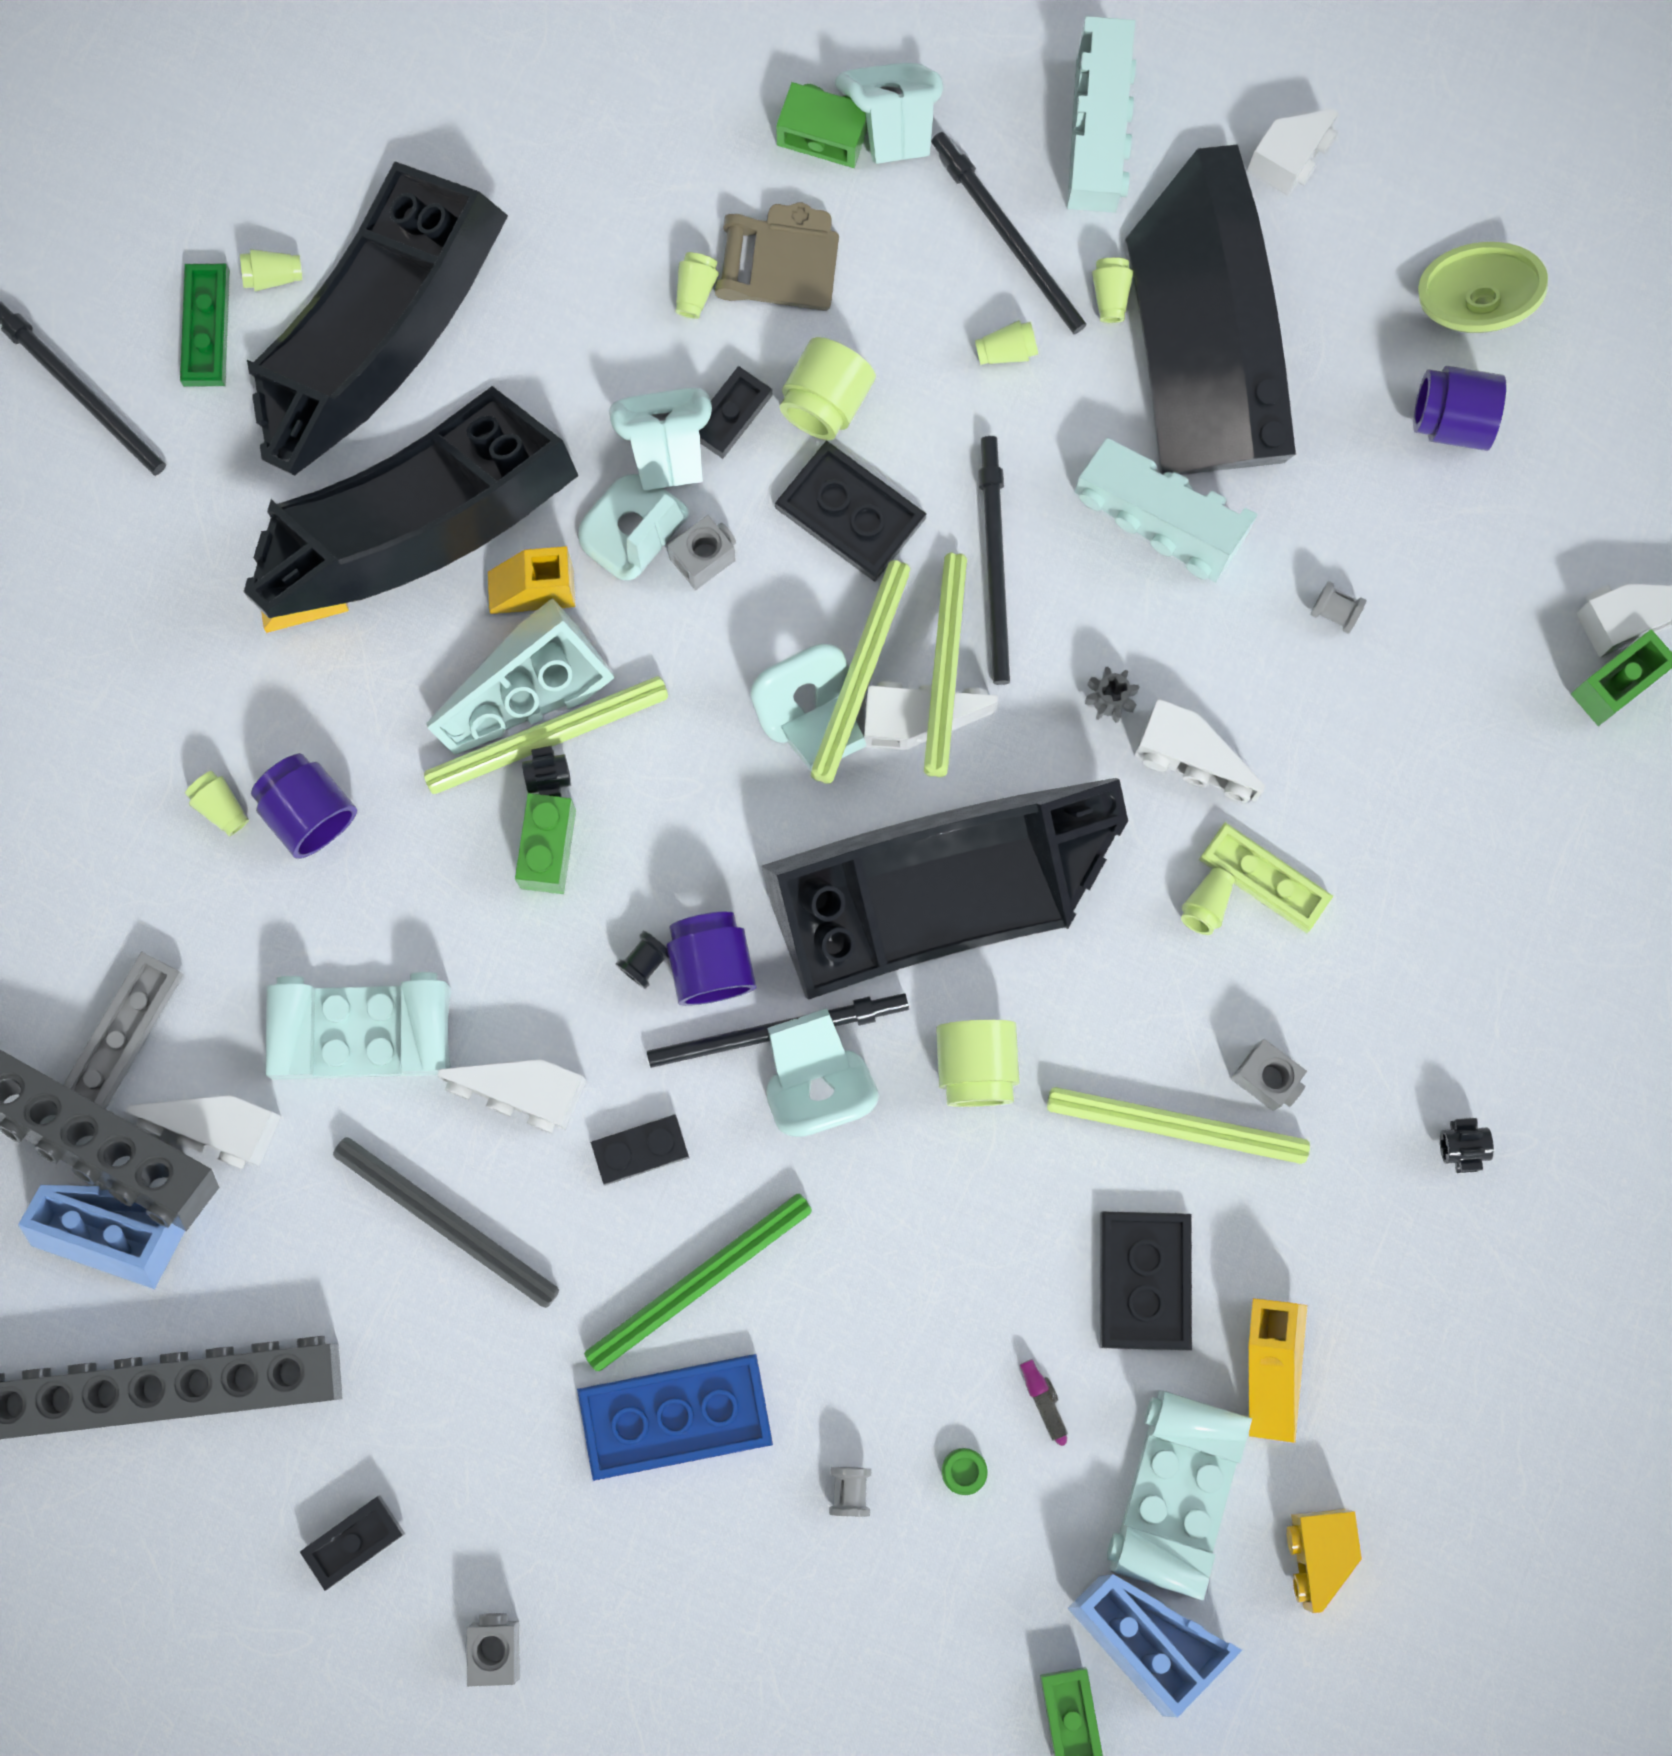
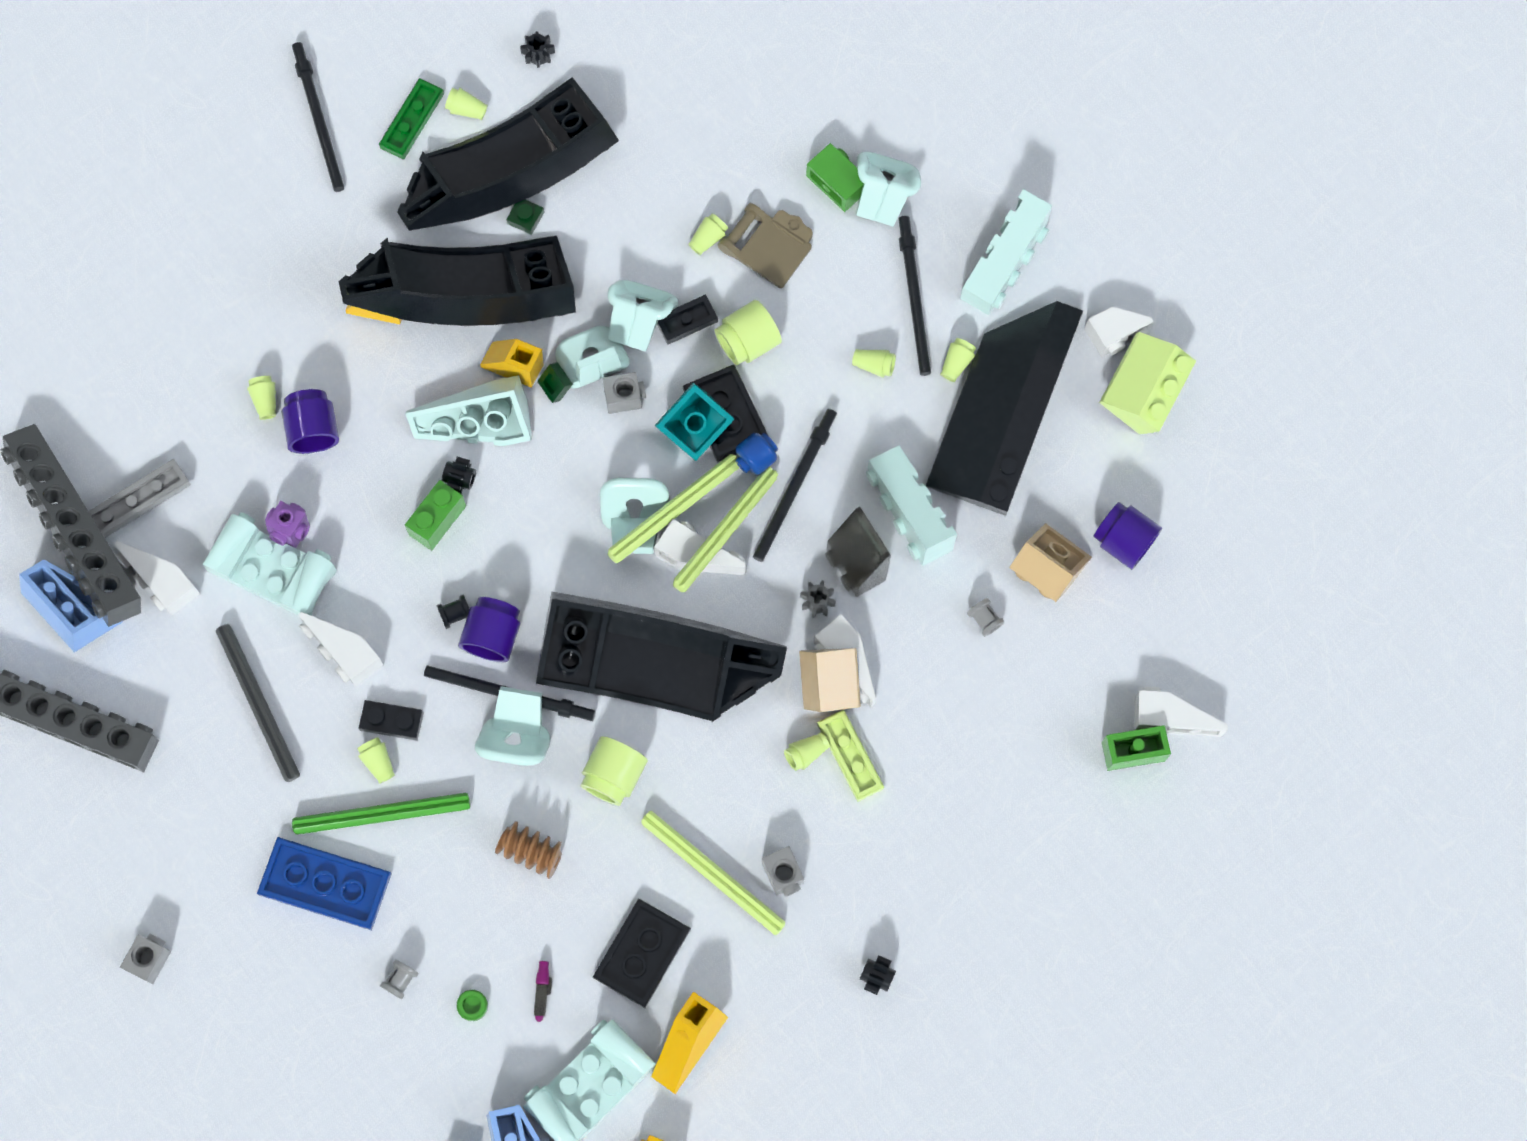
camera: 30 degrees right, 5 degrees down
black plate [300,1496,405,1591] -> none
yellowish green axle [424,676,668,794] -> none
yellowish green dish [1418,242,1548,333] -> none
none -> medium lavender brick [265,500,310,548]
none -> yellowish green cone [357,737,395,784]
none -> medium nougat piece [495,821,562,879]
none -> dark green plate [506,200,545,235]
none -> black gear [520,31,555,68]
none -> dark green plate [537,362,573,403]
none -> teal slope [655,383,734,461]
none -> blue head [735,432,778,475]
none -> slope [799,648,861,712]
none -> clear smoke slope [825,507,891,597]
none -> tan slope [1009,523,1092,602]
none -> yellowish green slope [1099,332,1196,434]

